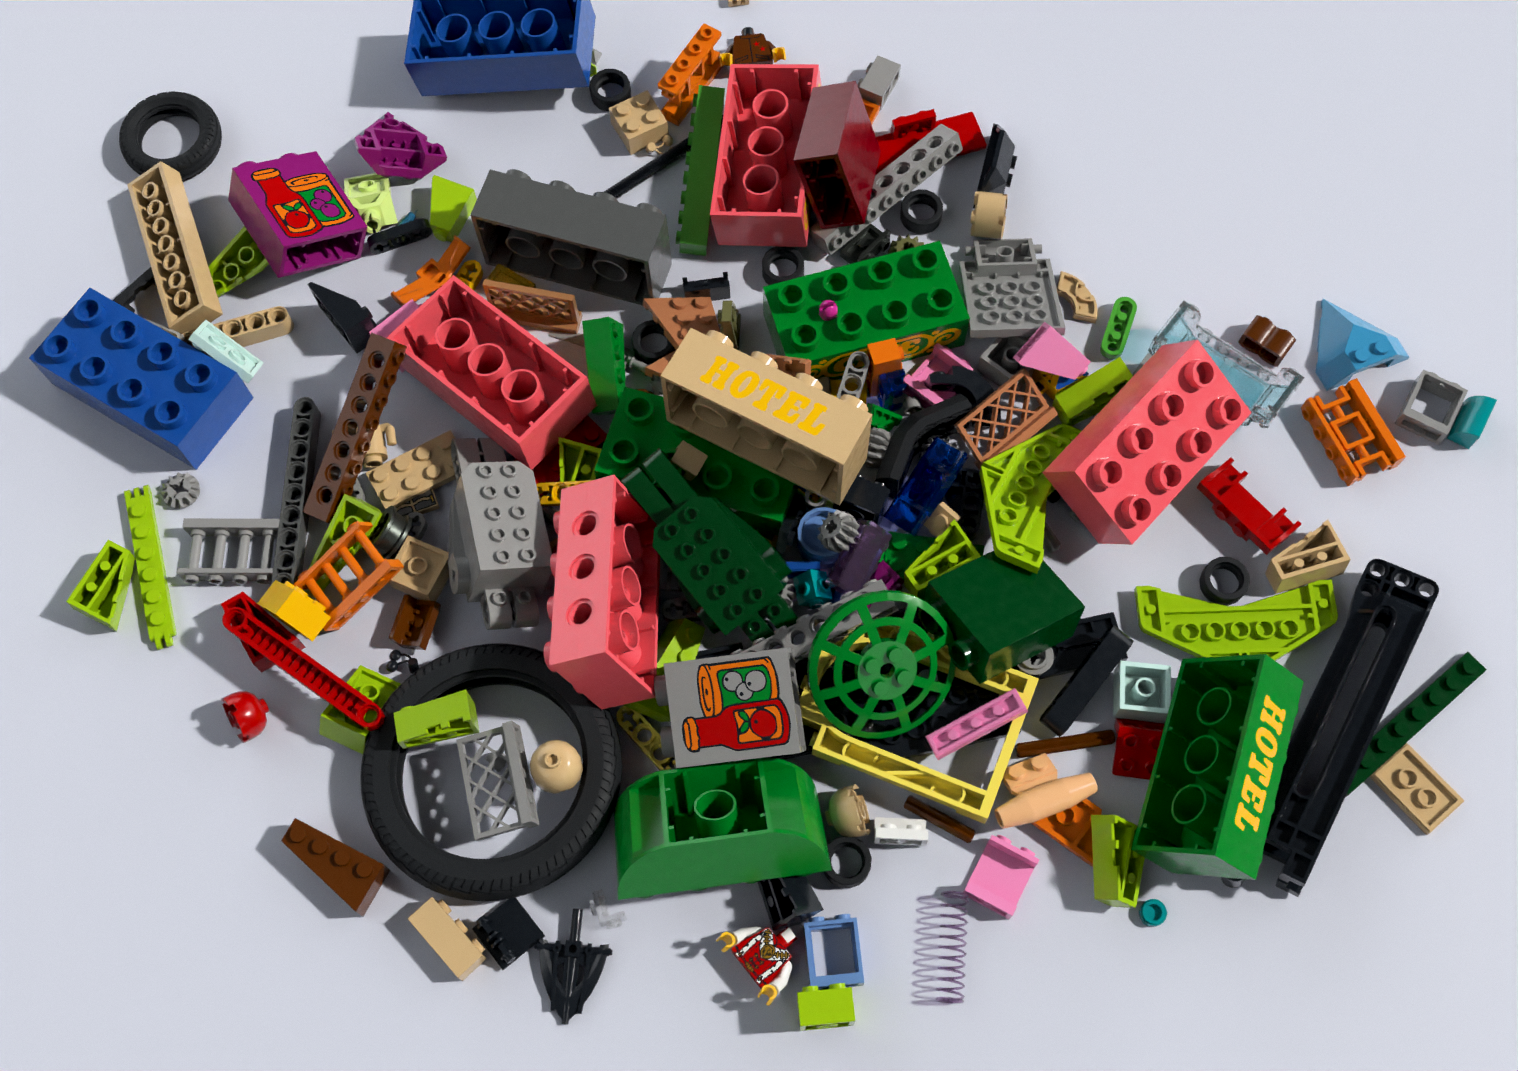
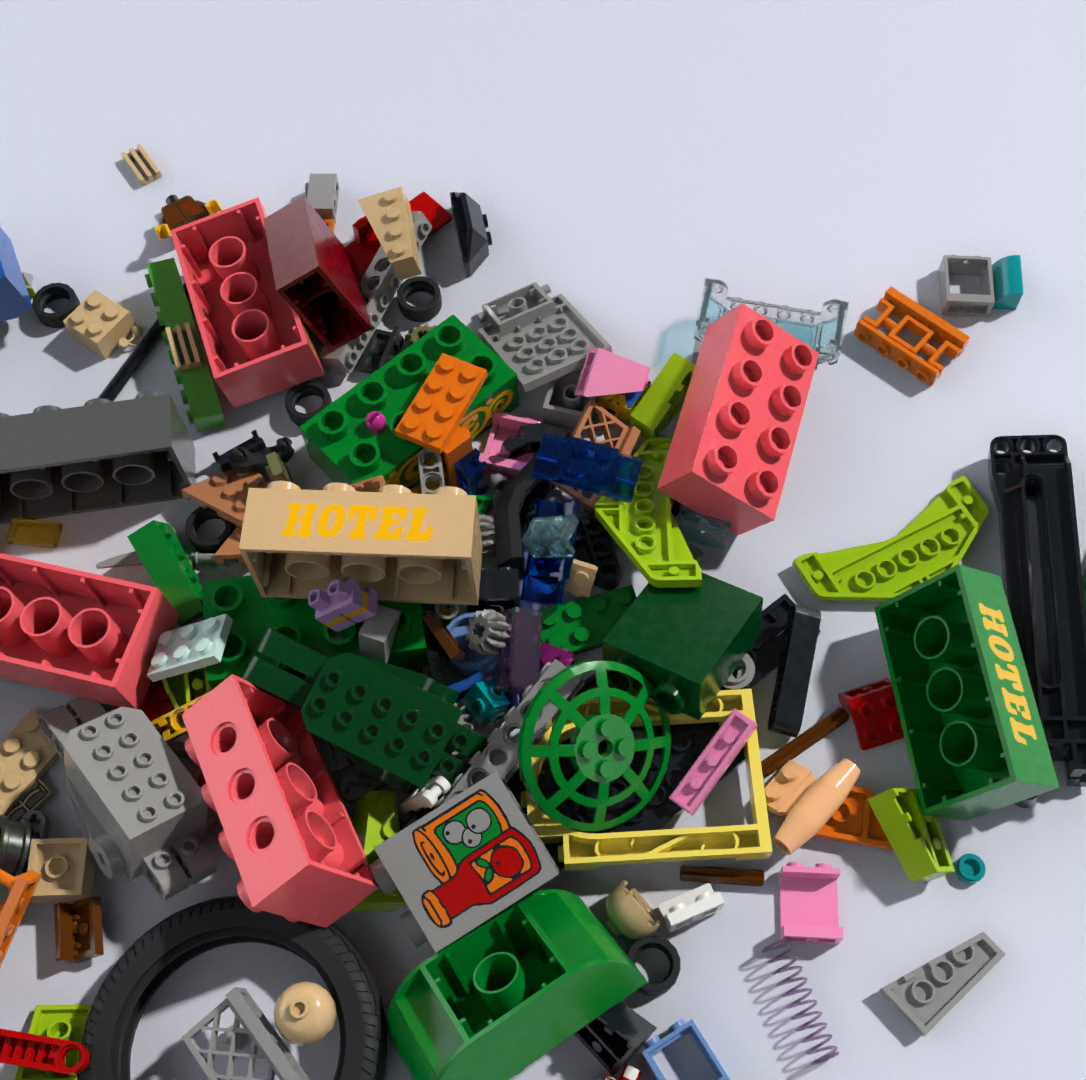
camera: 25 degrees left, 5 degrees down
black piece [386,650,419,674] -> none
lime wedge [394,689,480,749] -> none
medium nougat fence [483,279,583,334] -> none
light yellow beam [616,706,684,771] -> none
orange fence [658,24,724,126] -> none
tan panel [671,440,708,482] -> none
lime wedge [904,519,981,599] -> none
tan brick [971,191,1008,239] -> none
tan tile [1057,271,1097,323] -> none
bright green plate [1100,297,1137,359] -> none
light aqua brick [1113,660,1171,723] -> none
red bracket [1196,457,1301,555] -> none
black tyre [1199,557,1250,606] -> none
reddish brown brick [1238,315,1296,367] -> none
tan wedge [1265,520,1351,594] -> none
dark azure wedge [1315,299,1409,391] -> none
none -> light aqua plate [147,613,233,682]
none -> tan tile [165,322,202,372]
none -> black piece [229,437,295,474]
none -> lavender hips [308,578,377,632]
none -> tan wedge [358,186,422,281]
none -> light grey slope [358,603,401,663]
none -> orange plate [394,353,488,454]
none -> white plate [397,776,451,814]
none -> reddish brown tile [422,612,468,664]
none -> clear light blue bracket [521,515,579,558]
none -> clear blue piece [532,432,643,503]
none -> clear light blue panel [677,510,731,550]
none -> light grey wing [880,932,1005,1036]

